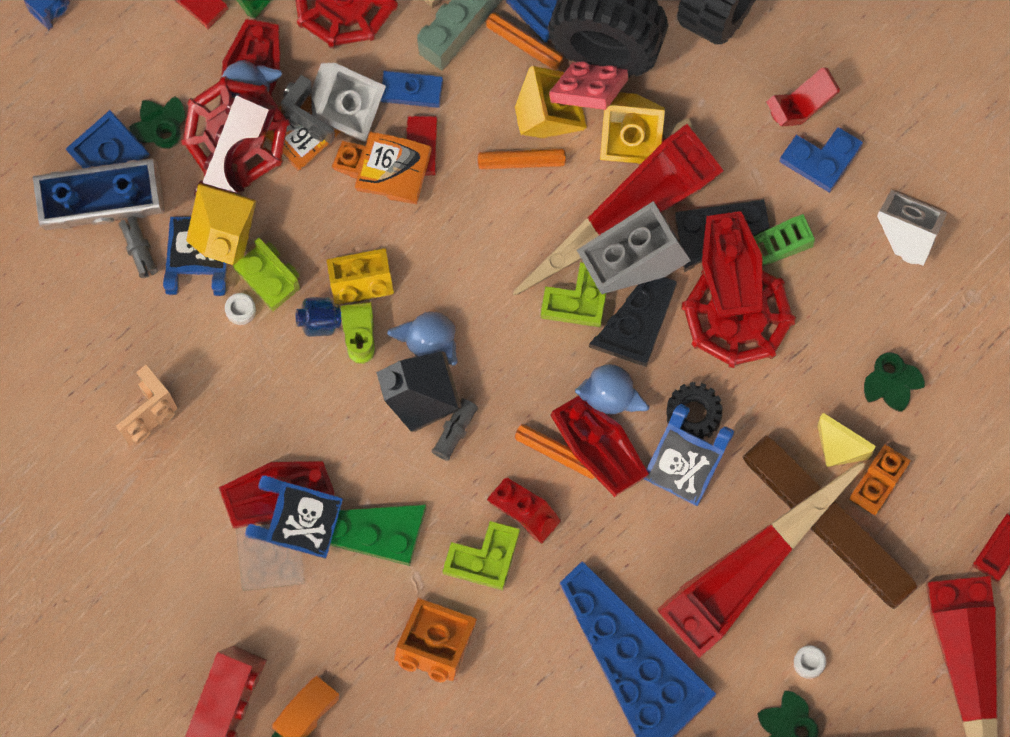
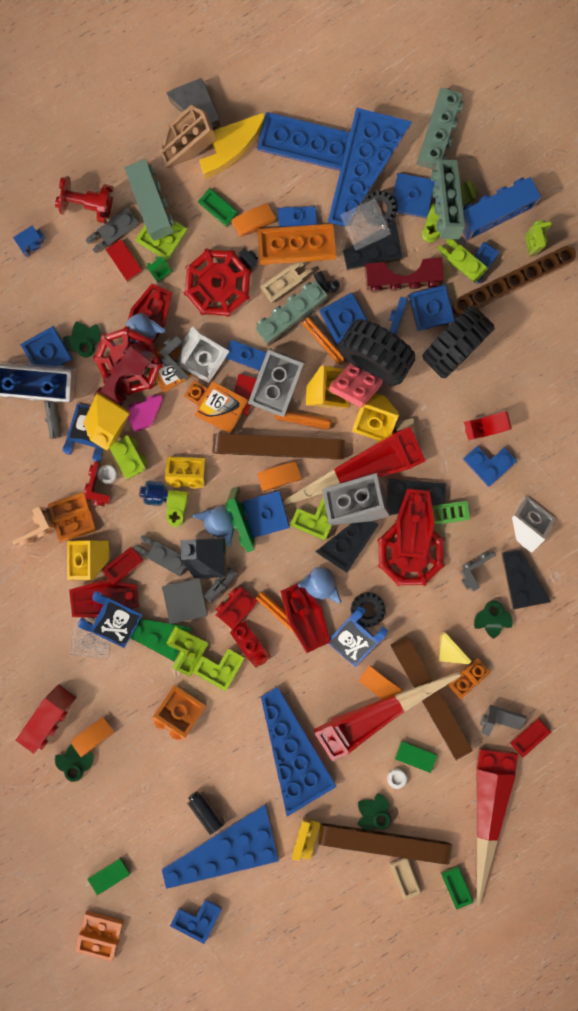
camera: 10 degrees right, 15 degrees up
none -> orange slope [48,492,97,543]
none -> yellow slope [67,541,110,580]
none -> red bracket [84,461,112,507]
none -> red tile [102,546,144,586]
none -> dark pink slope [126,394,164,432]
none -> dark grey hinge [134,535,186,576]
none -> dark grey tile [162,578,208,624]
none -> lime plate [166,626,209,677]
none -> reddish brown beam [212,434,345,460]
none -> red bracket [215,586,258,630]
none -> green wing [226,486,256,553]
none -> blue plate [243,491,290,538]
none -> light grey slope [248,348,306,417]
none -> orange slope [257,461,302,492]
none -> orange slope [358,665,403,700]
none -> green tile [394,741,438,773]
none -> dark grey bracket [459,551,496,591]
none -> dark grey bracket [480,705,526,736]
none -> black wing [501,549,551,609]

